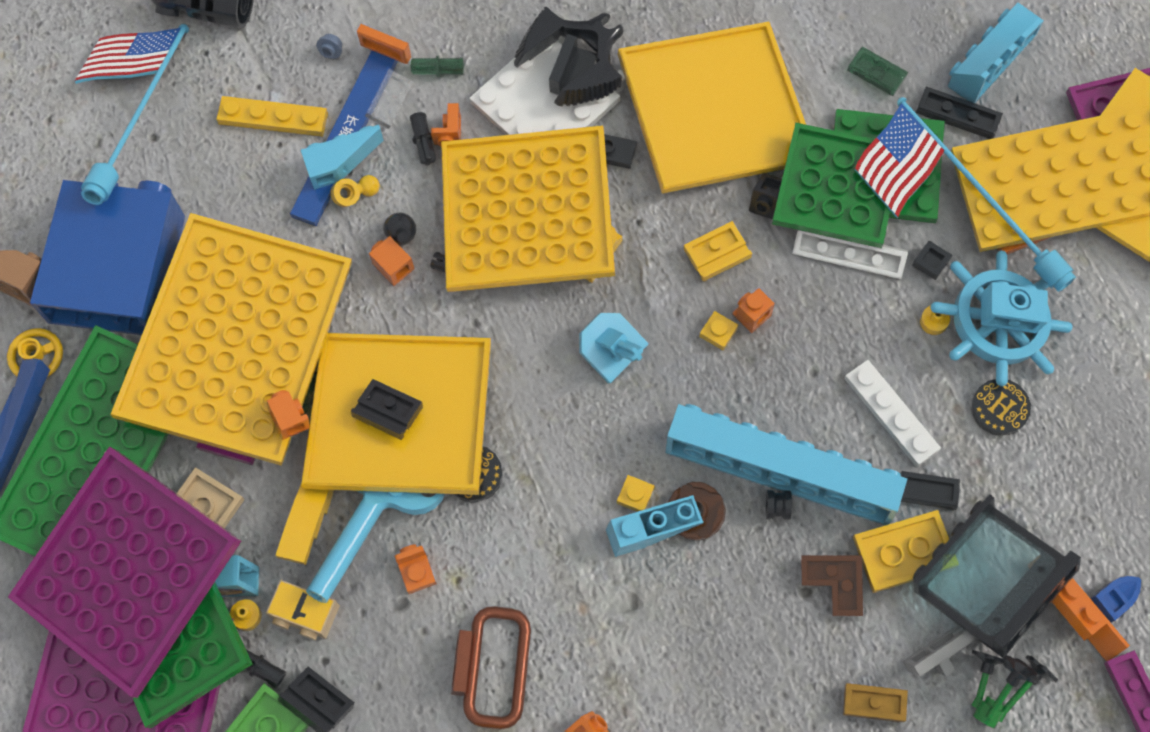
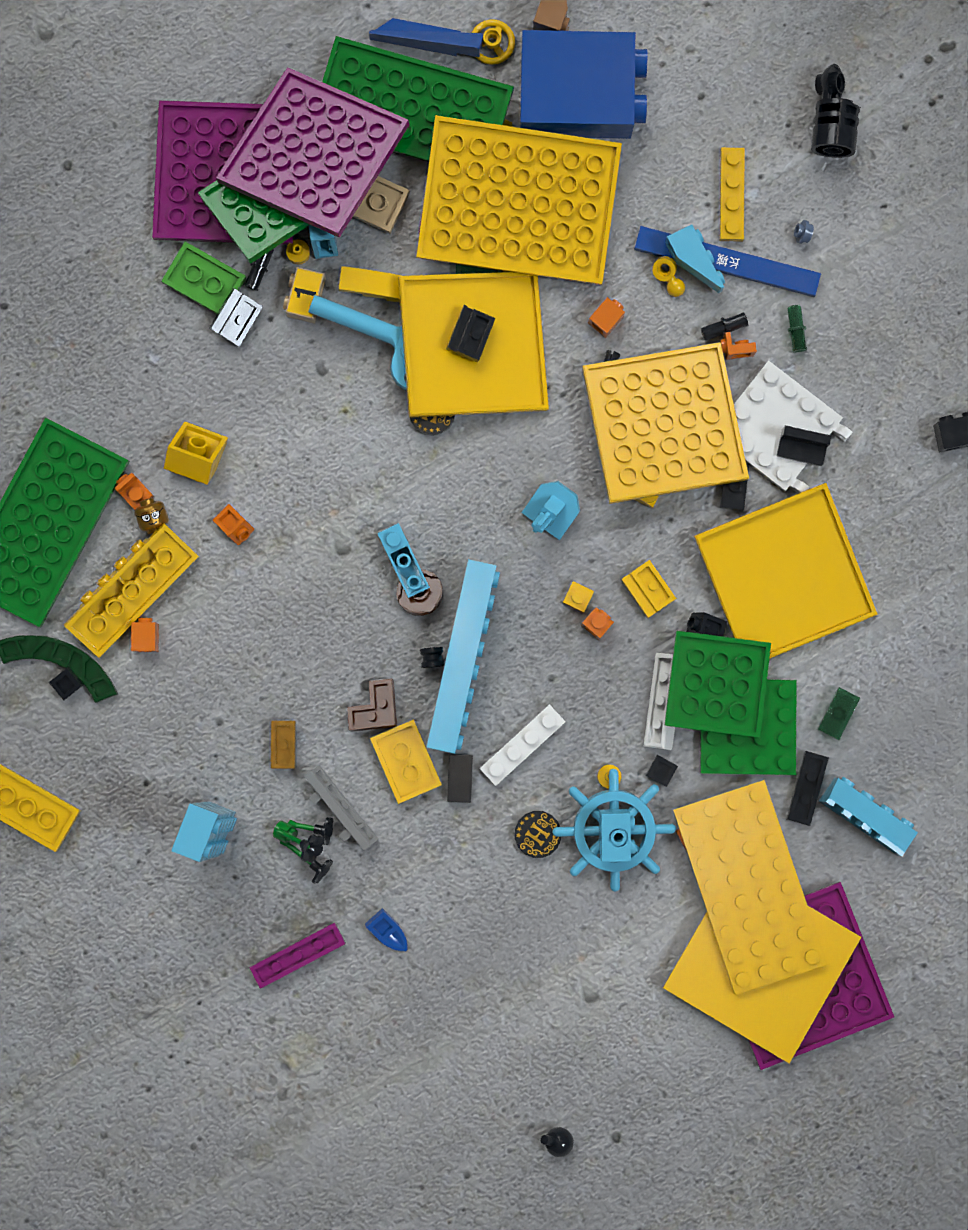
camera: 80 degrees right, 15 degrees up
flag [75,24,189,205] -> none
orange brick [267,390,310,440] -> none
orange tile [357,24,411,64] -> none
clear plate [365,69,413,129] -> none
black piece [383,212,417,246] -> none
orange bracket [394,544,437,594] -> none
copper bar [451,606,531,729] -> none
black piece [514,7,624,107] -> none
yellow plate [617,475,655,512] -> none
flag [855,97,1076,292] -> none
clear light blue panel [913,494,1081,658] -> none
orange bracket [1028,556,1130,661] -> none

